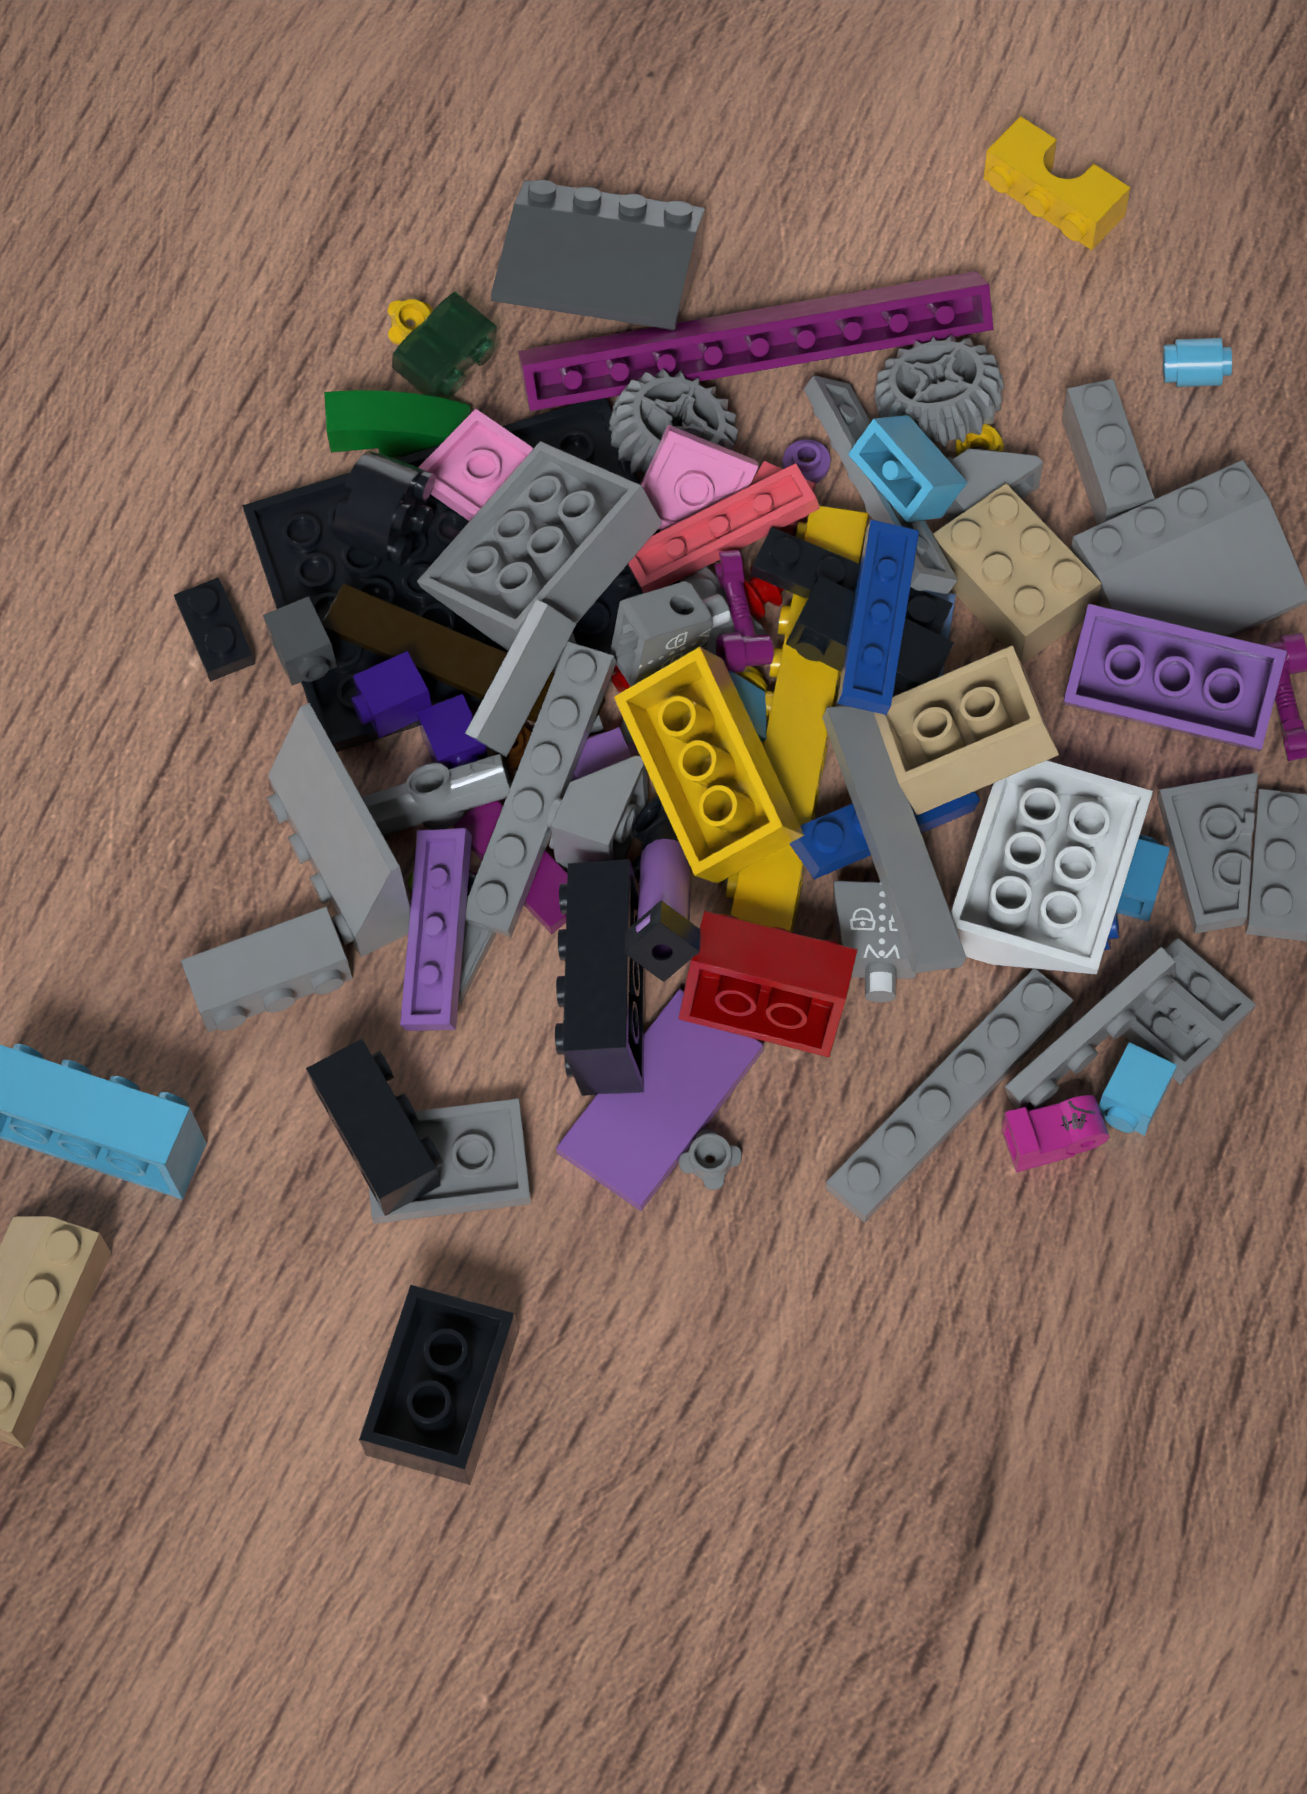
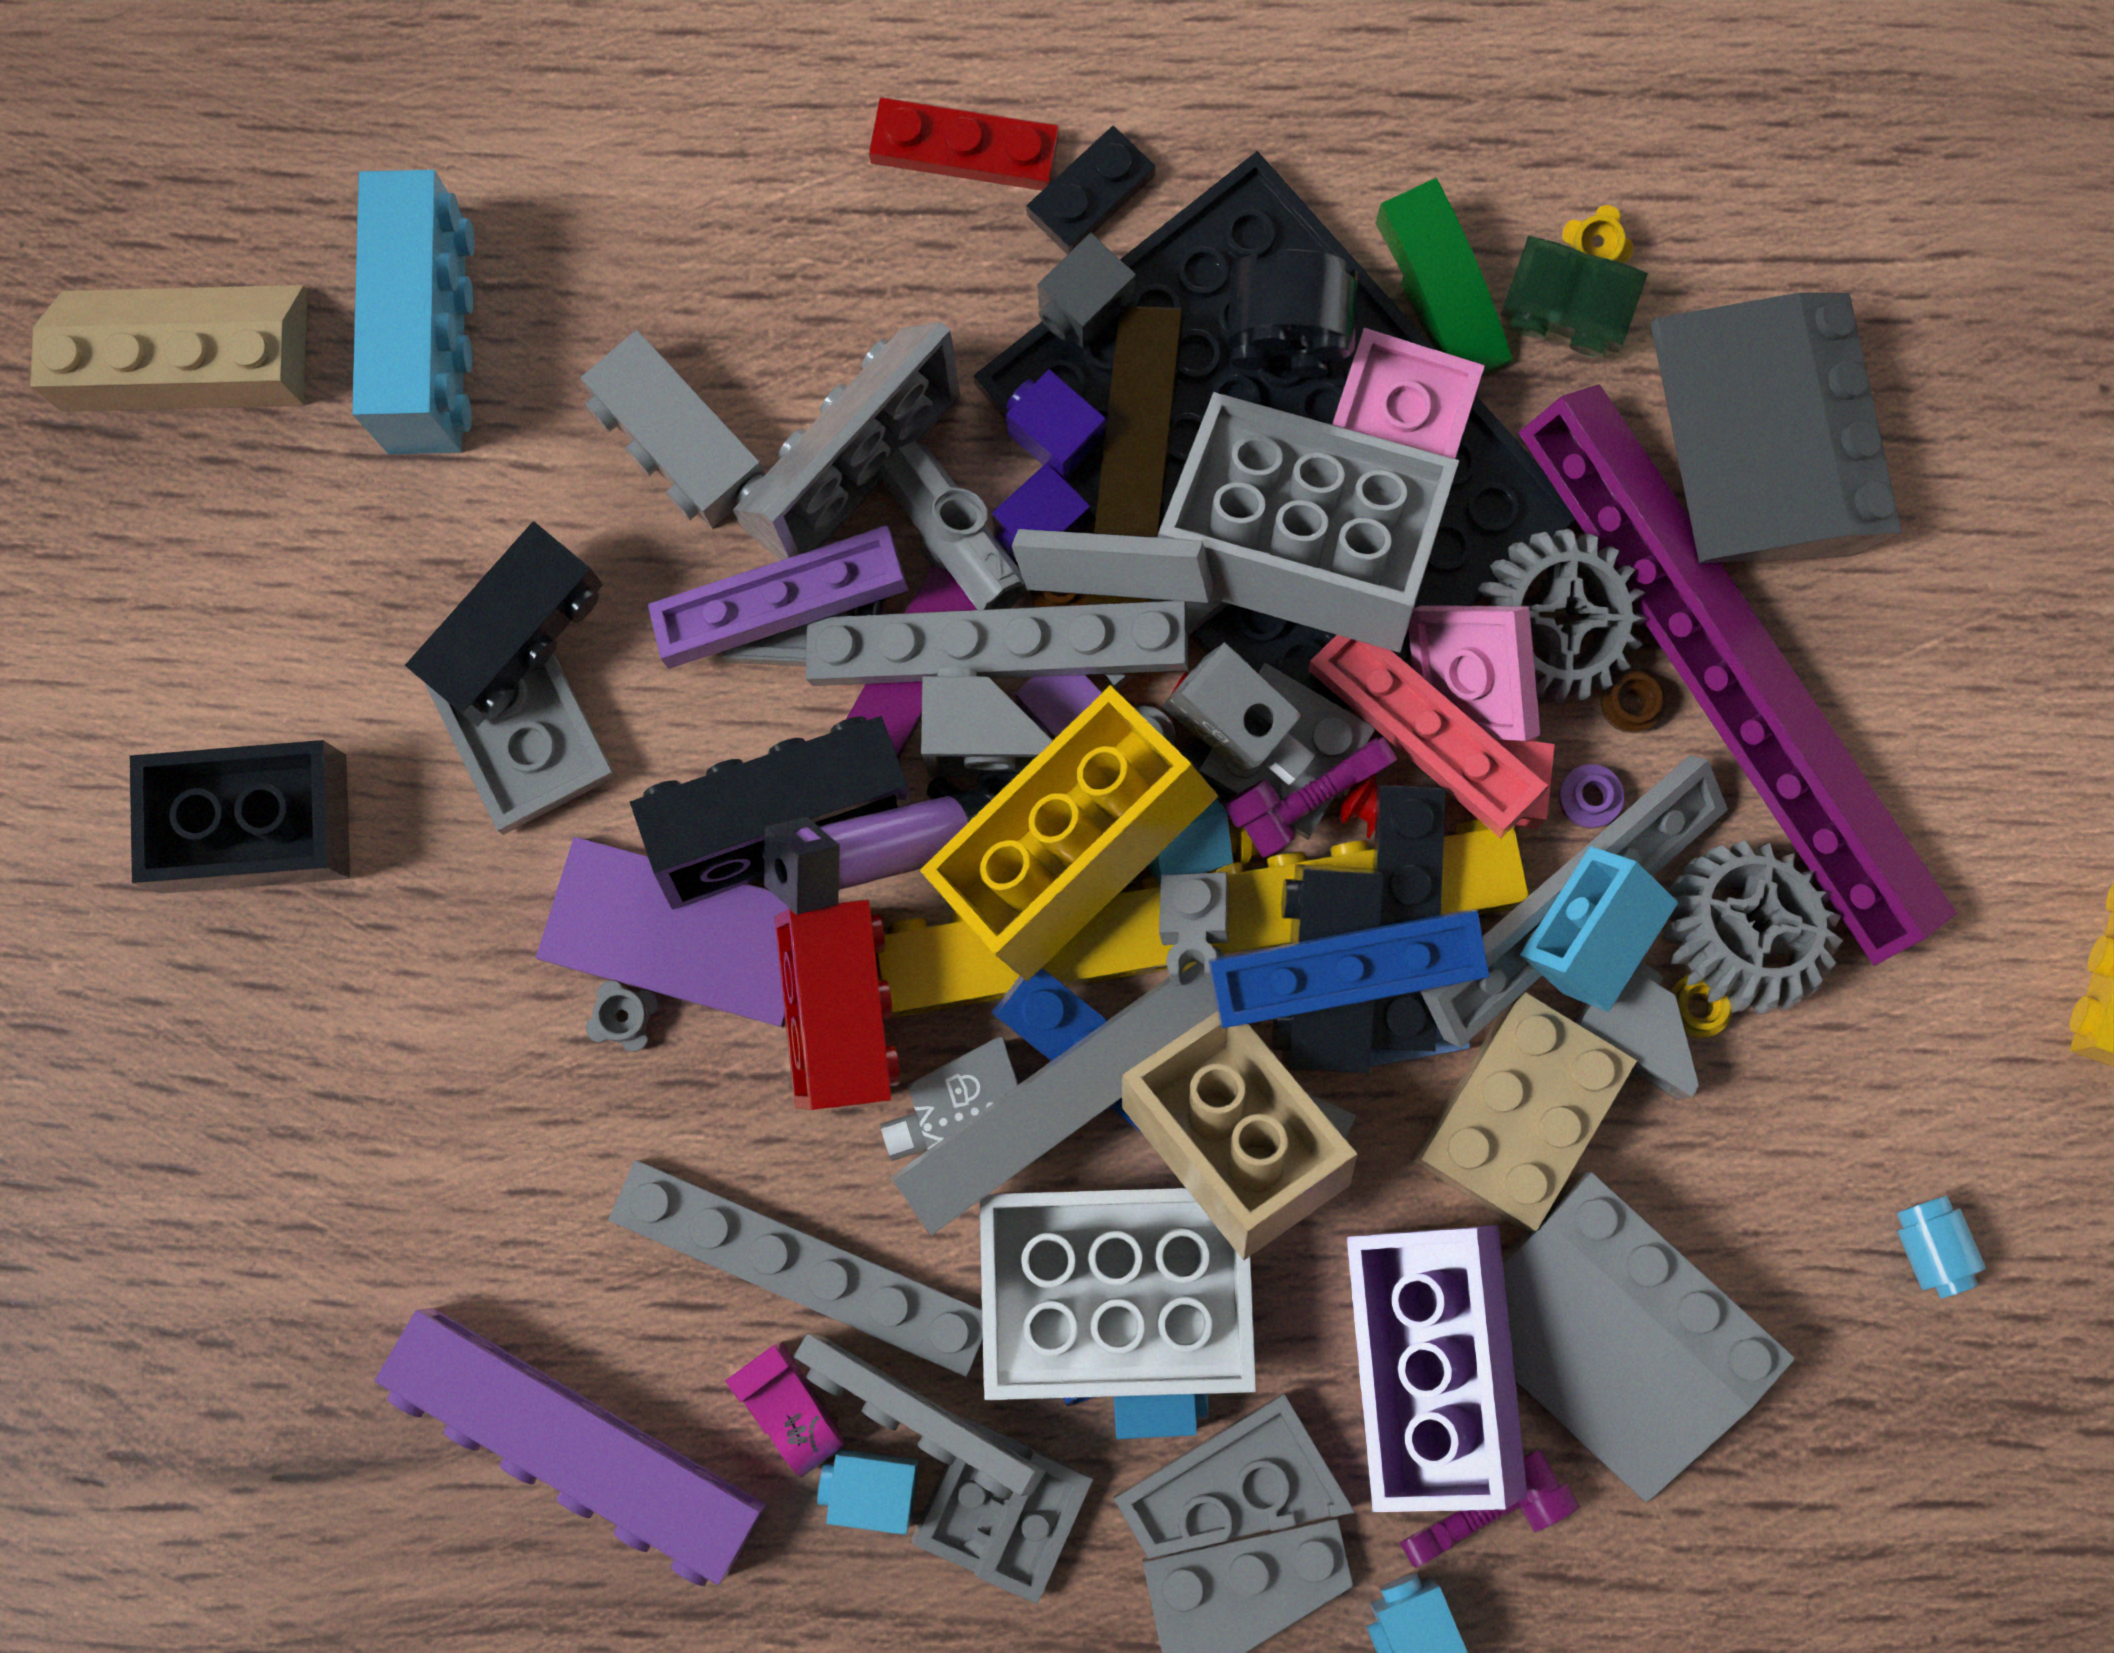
camera: 70 degrees right, 15 degrees up
light grey brick [1062,379,1155,525] -> none
none -> medium lavender brick [374,1308,768,1586]
none -> red plate [869,97,1059,191]
none -> light grey plate [1159,872,1229,986]
none -> reddish brown plate [1600,670,1665,734]

